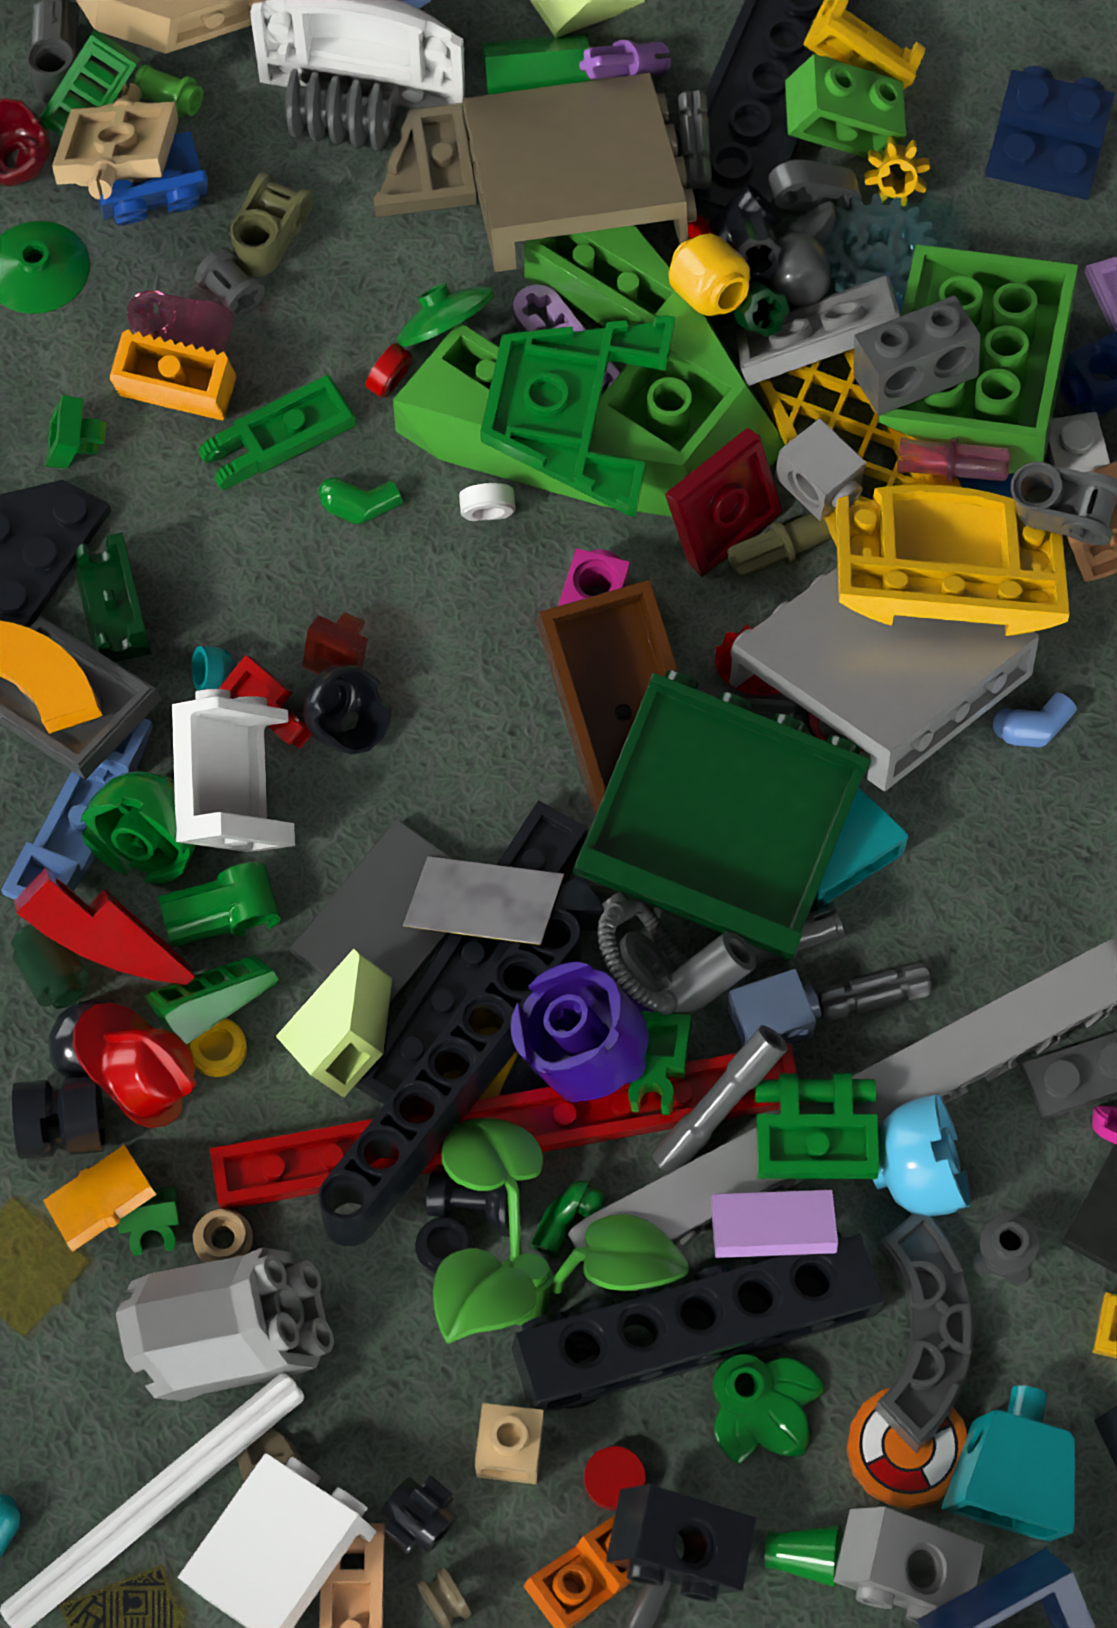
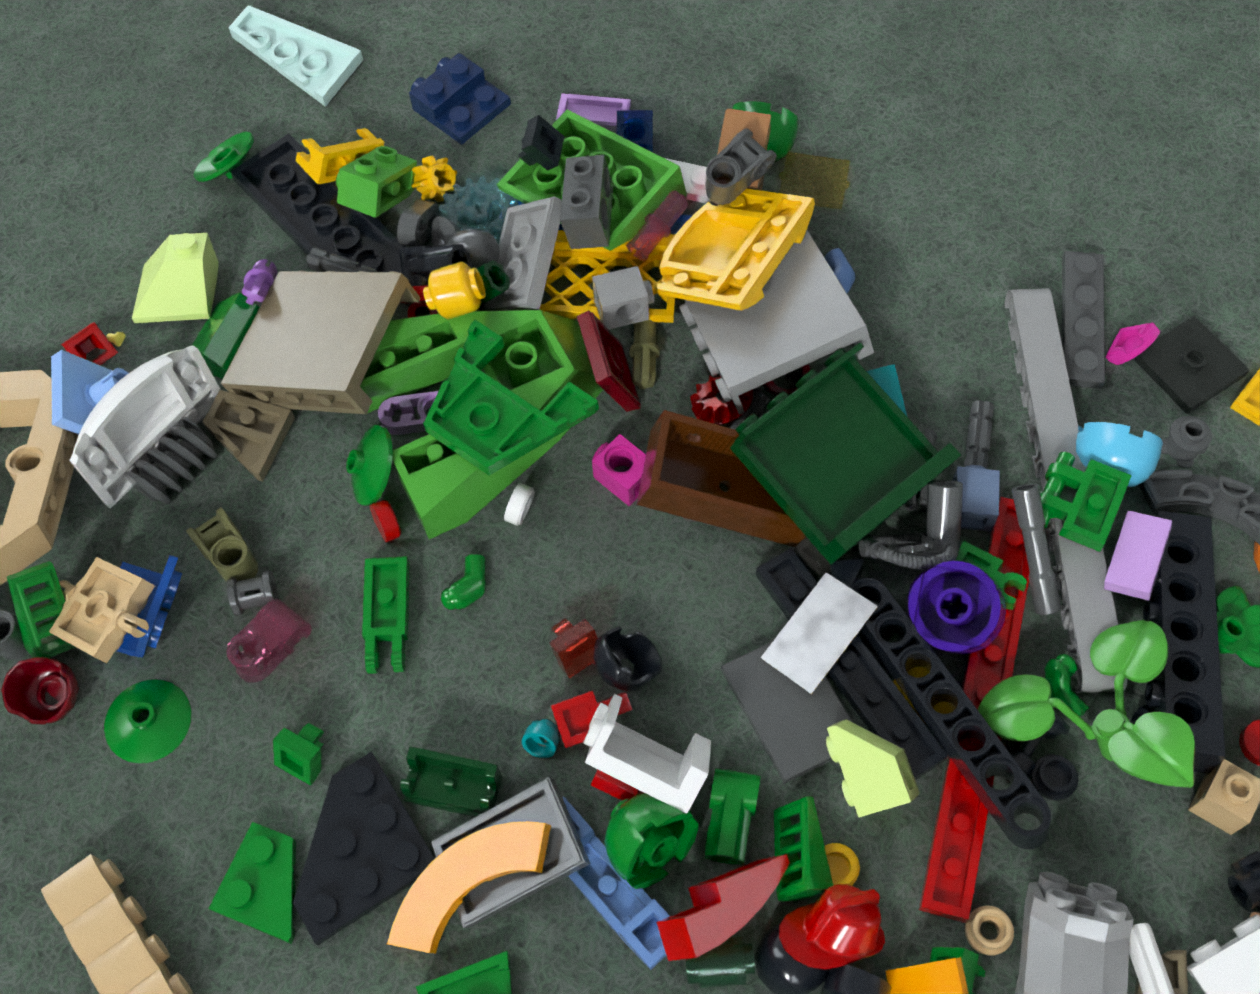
camera: 60 degrees left, 5 degrees down
light orange brick [110,329,237,421] -> none
bright green pin [133,64,204,118] -> none
none -> black tile [518,115,565,171]

